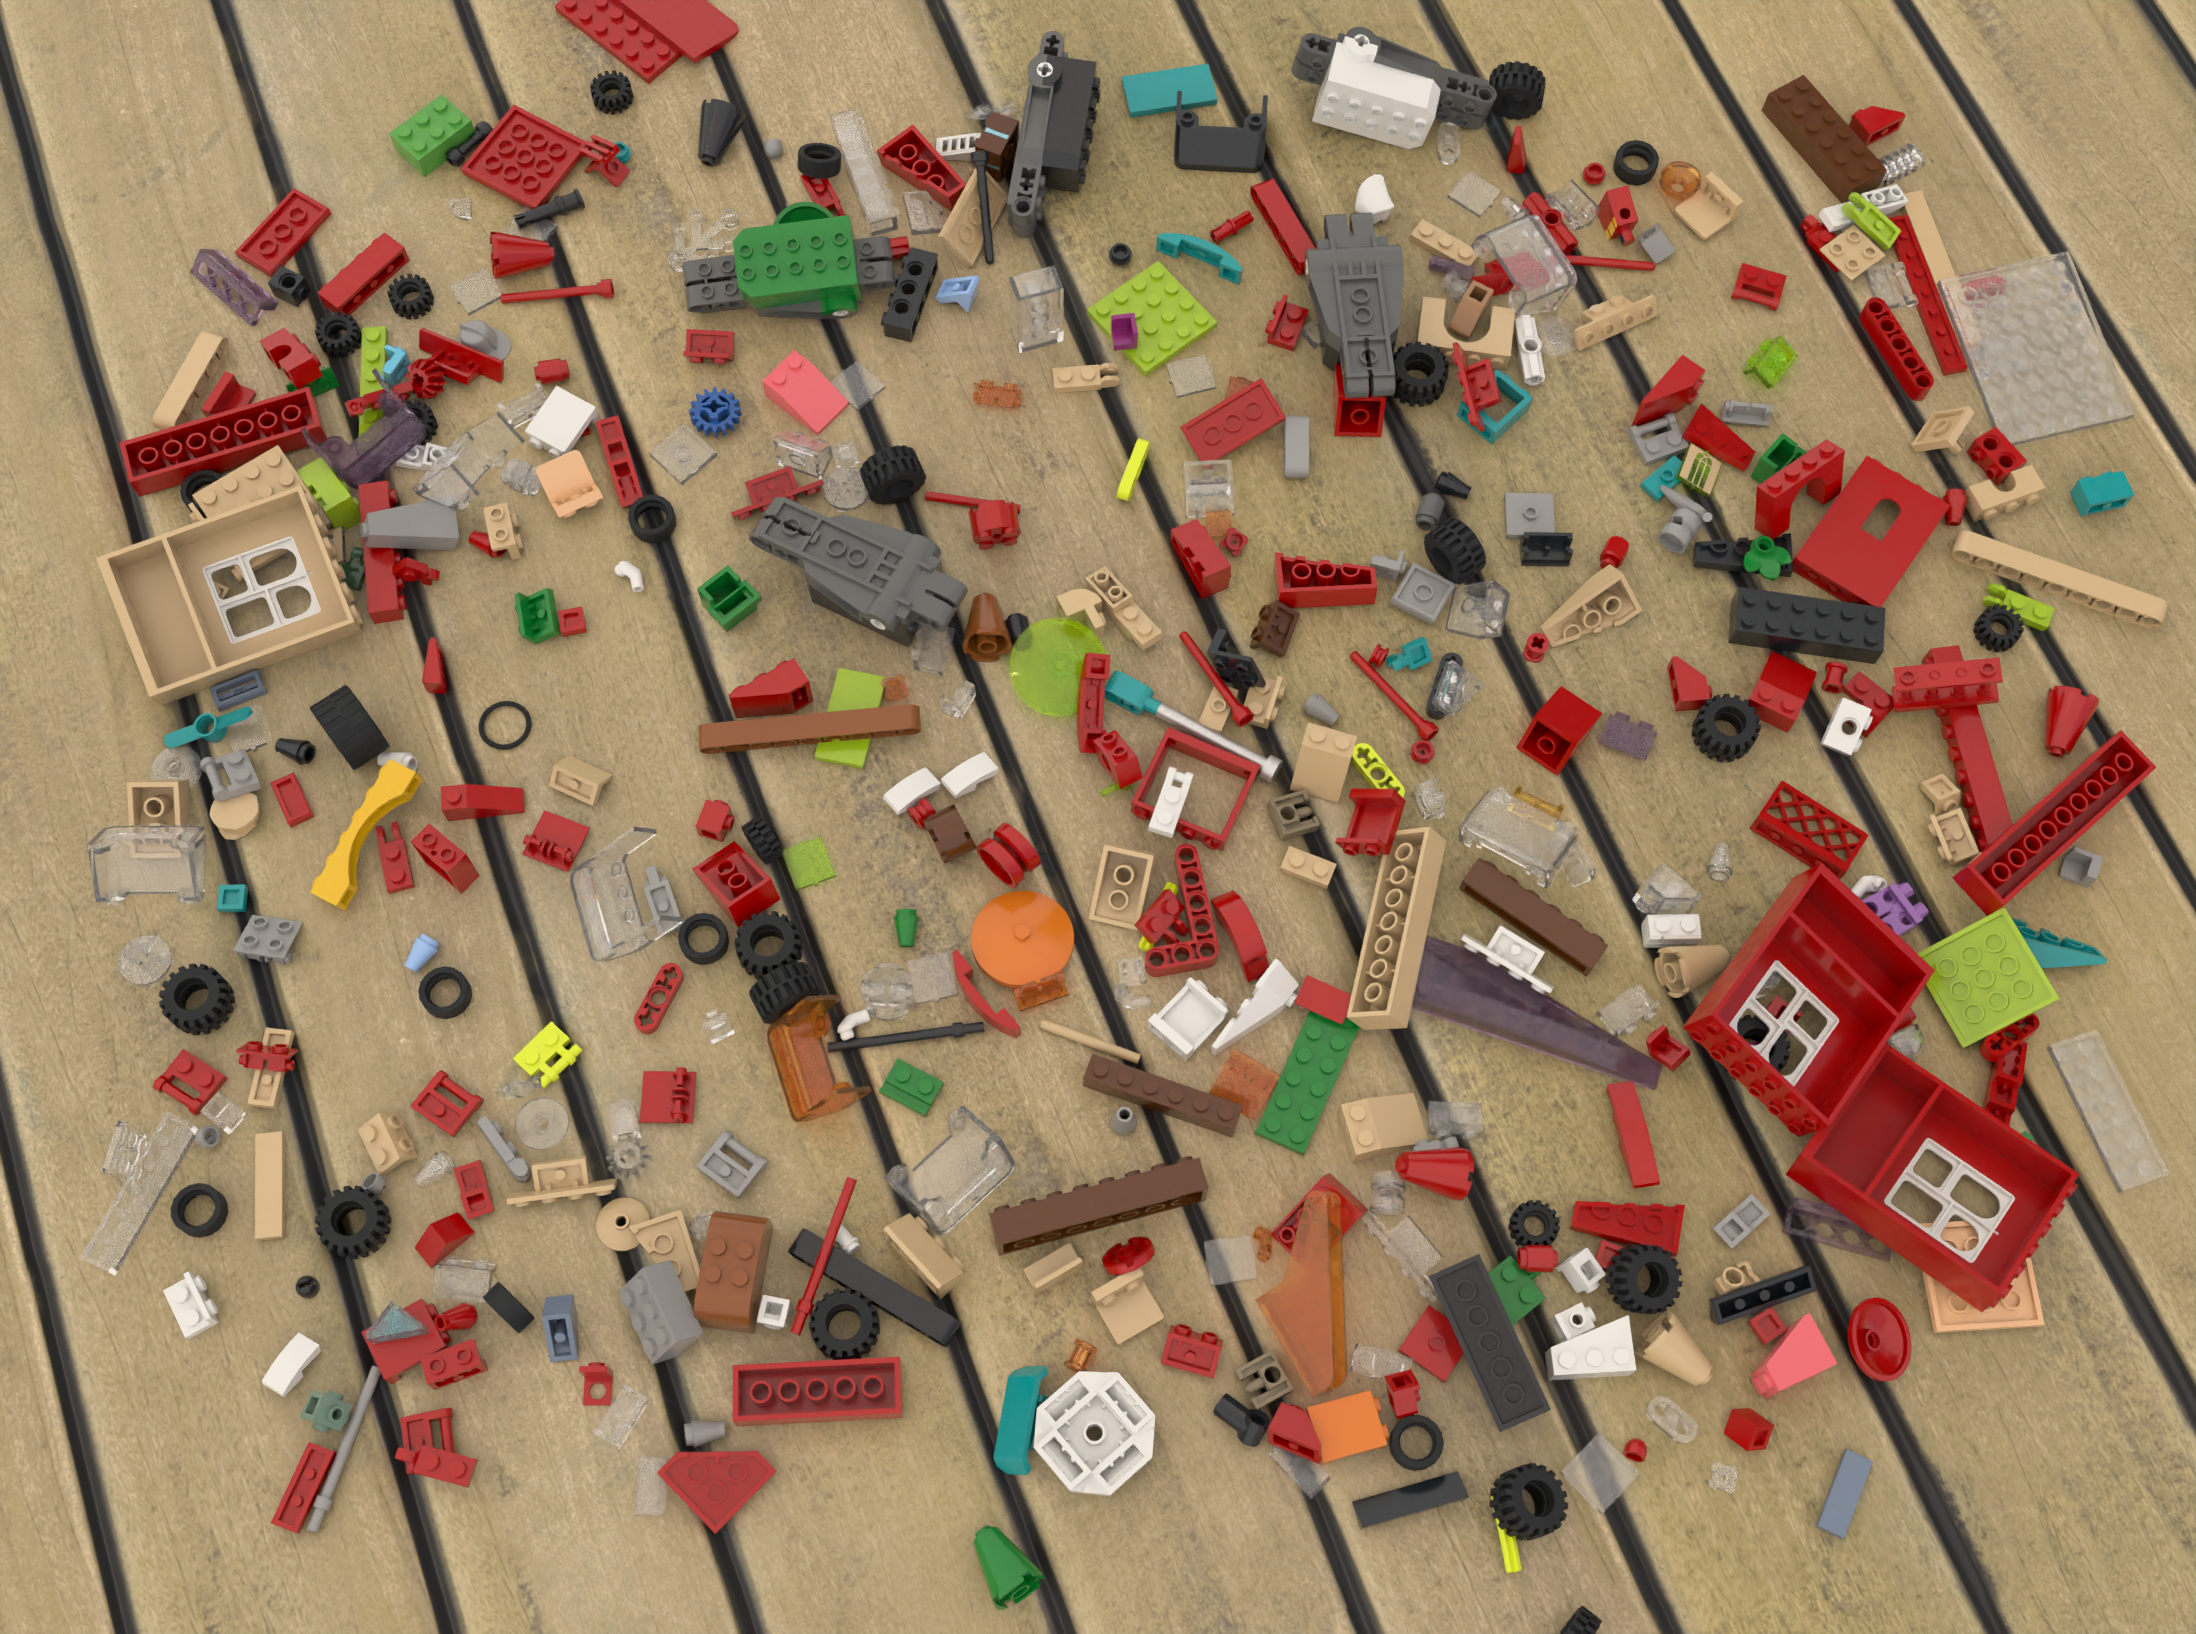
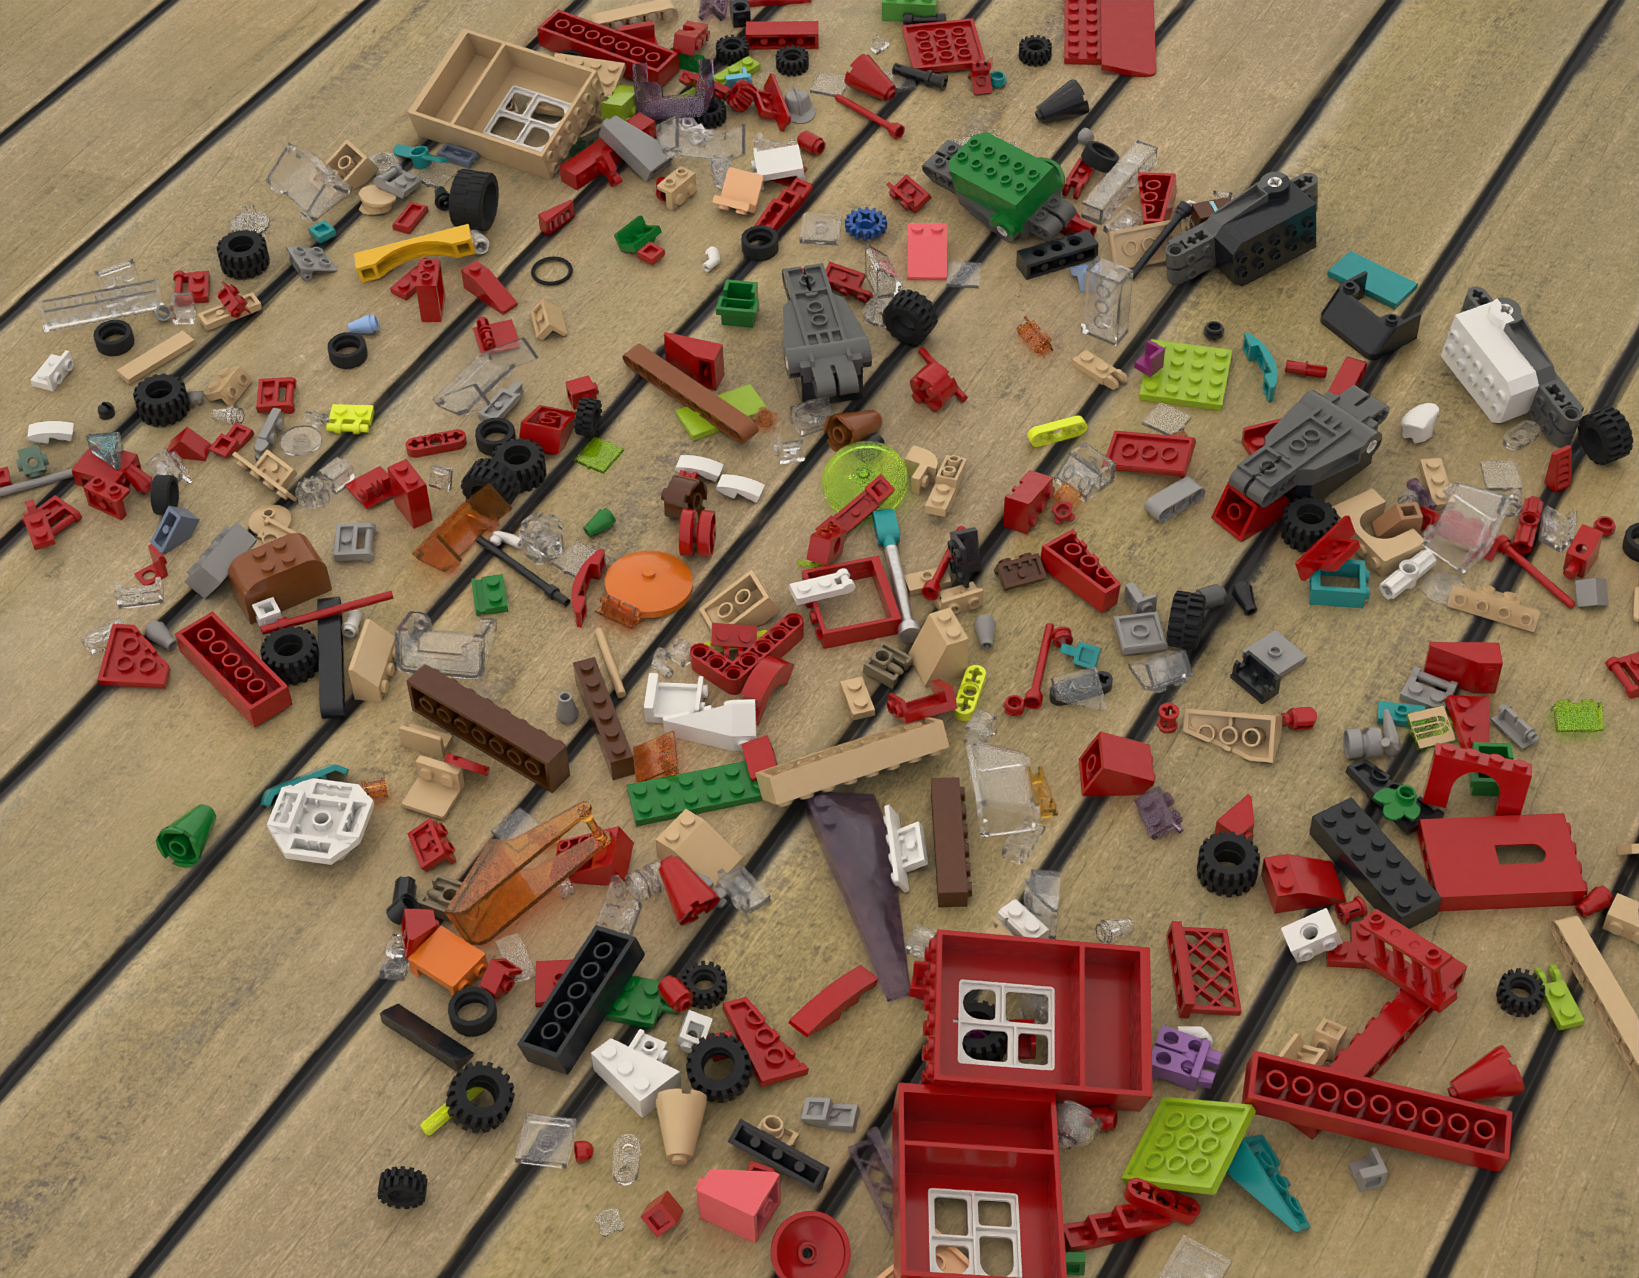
camera: 55 degrees right, 20 degrees down
none -> red brick [387,459,433,529]

